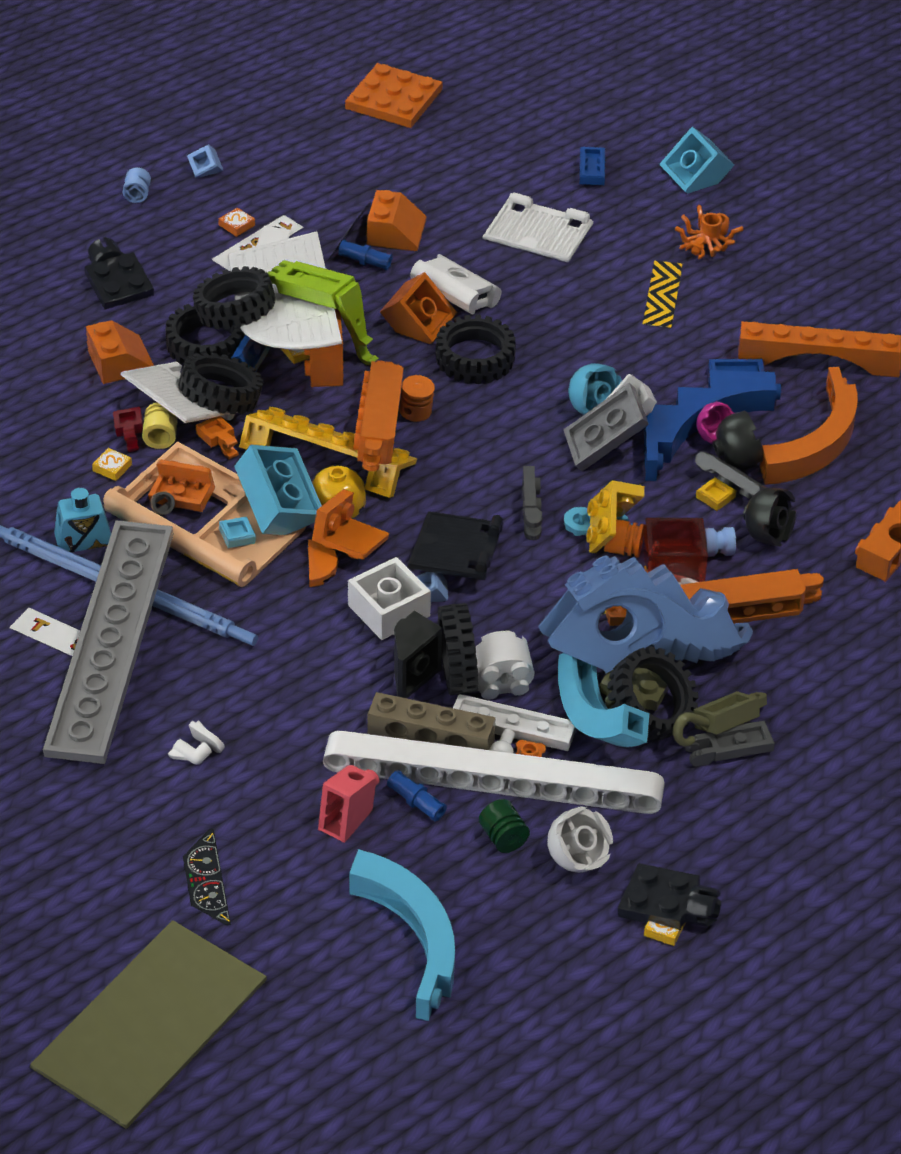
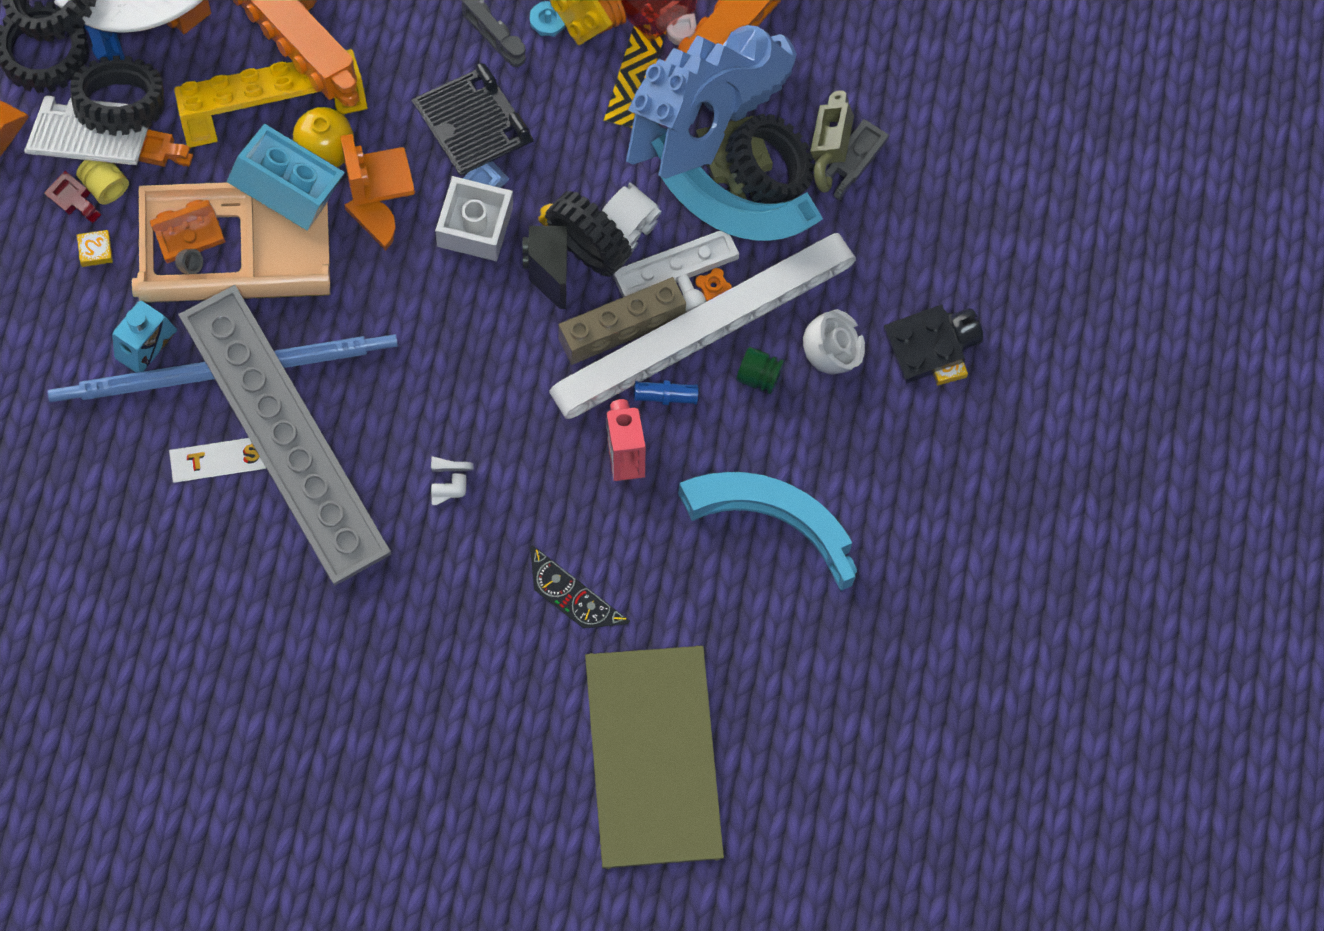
camera: 45 degrees left, 25 degrees up
medium azure tile [219,516,256,548] -> none

